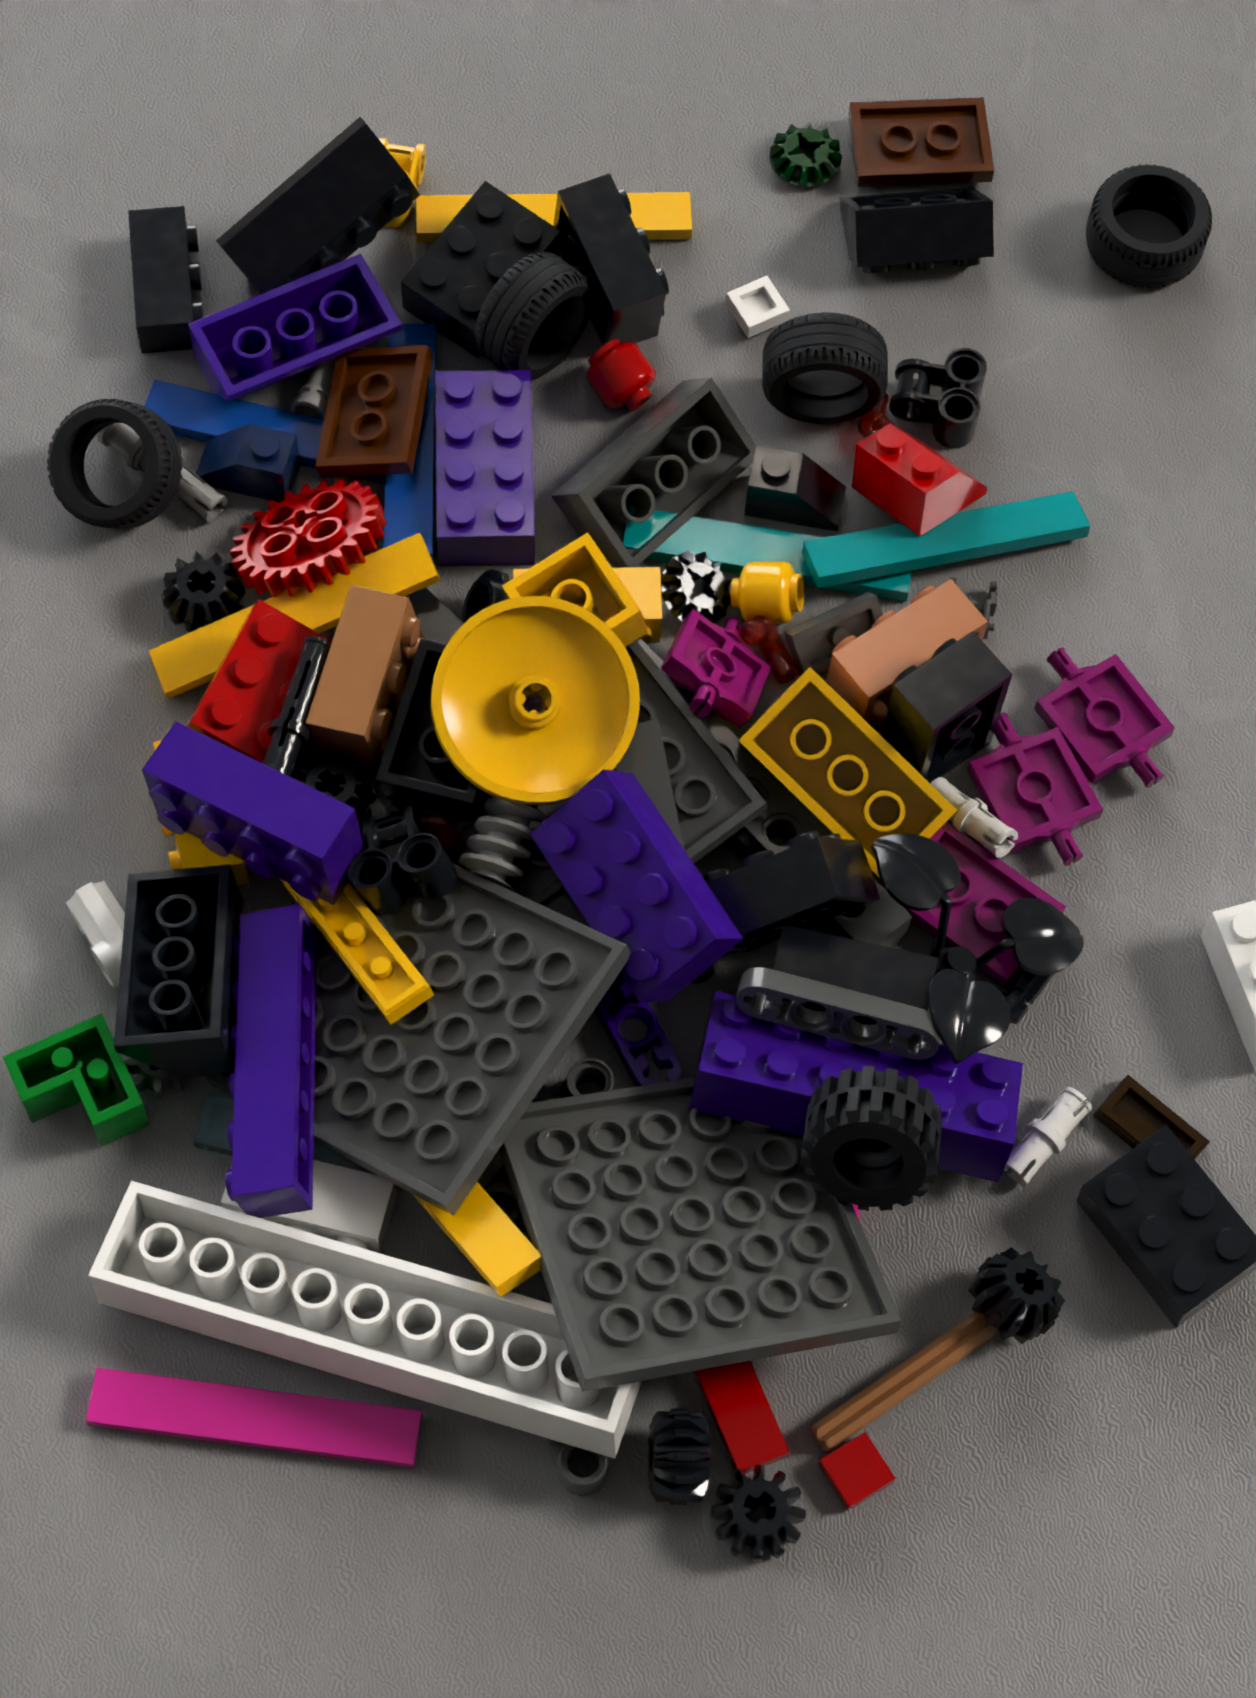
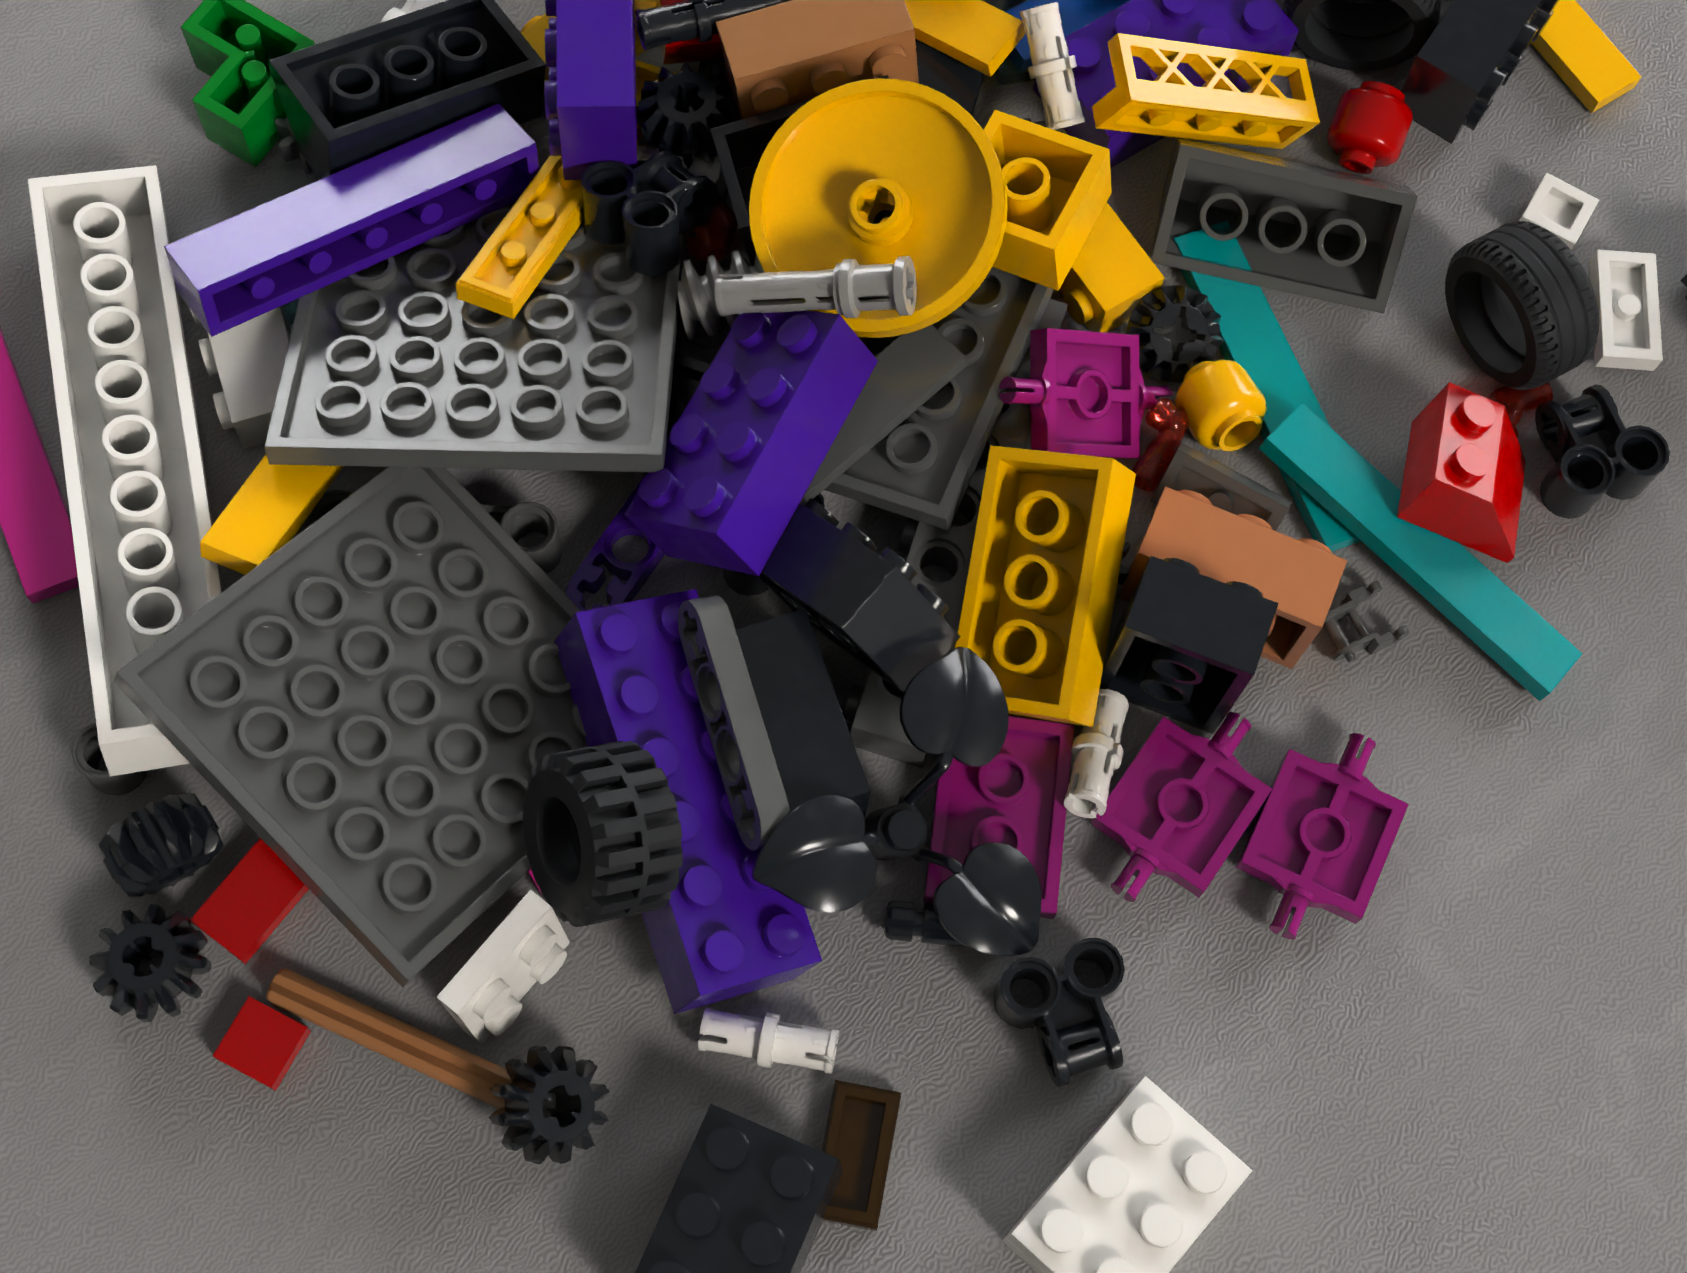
camera: 55 degrees right, 5 degrees up
black slope [744,445,846,532] -> none
none -> white plate [437,889,570,1045]
none -> light grey pin [714,256,917,318]
none -> black piece [993,938,1125,1087]
none -> white pin [1020,2,1085,130]
none -> yellow fence [1092,33,1320,150]
none -> white plate [1589,249,1663,371]

